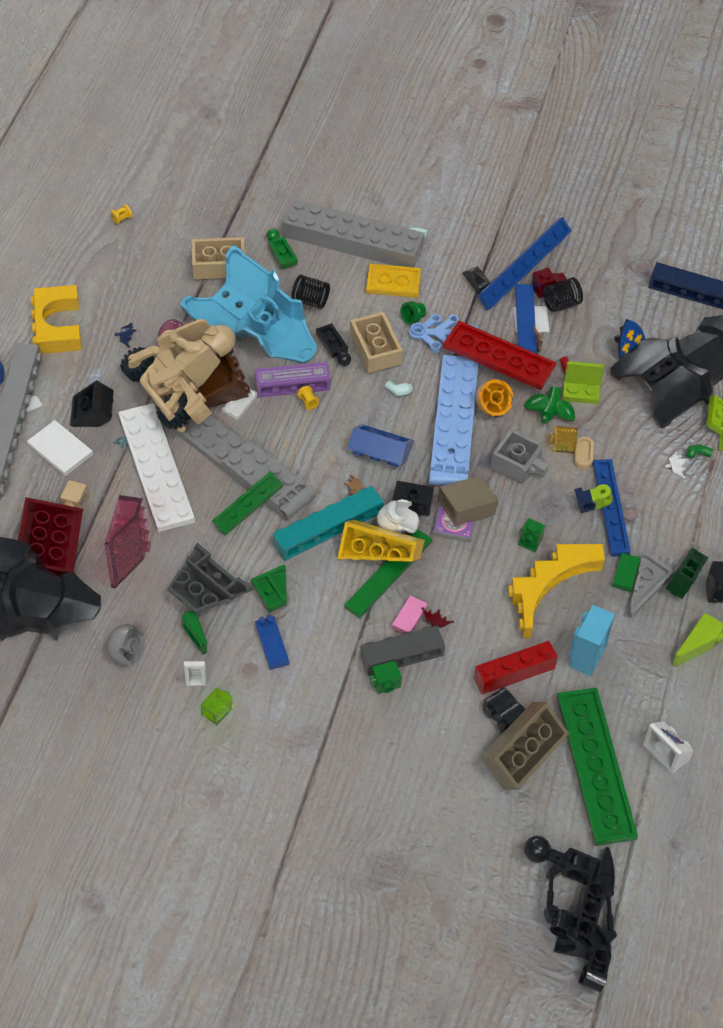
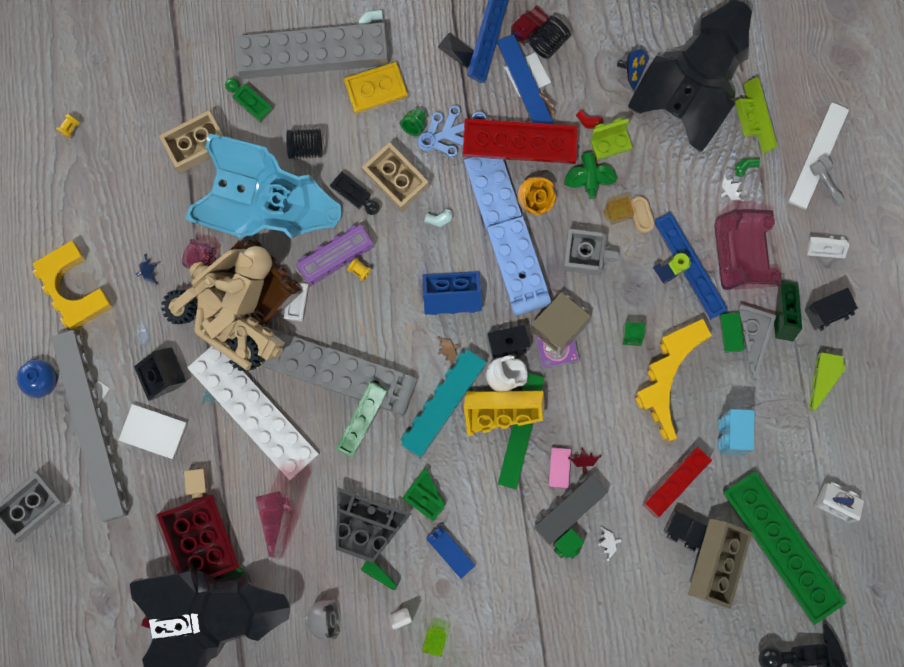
camera: 20 degrees left, 25 degrees up
none -> white piece [598,526,621,561]
none -> clear pink windscreen [714,208,782,290]

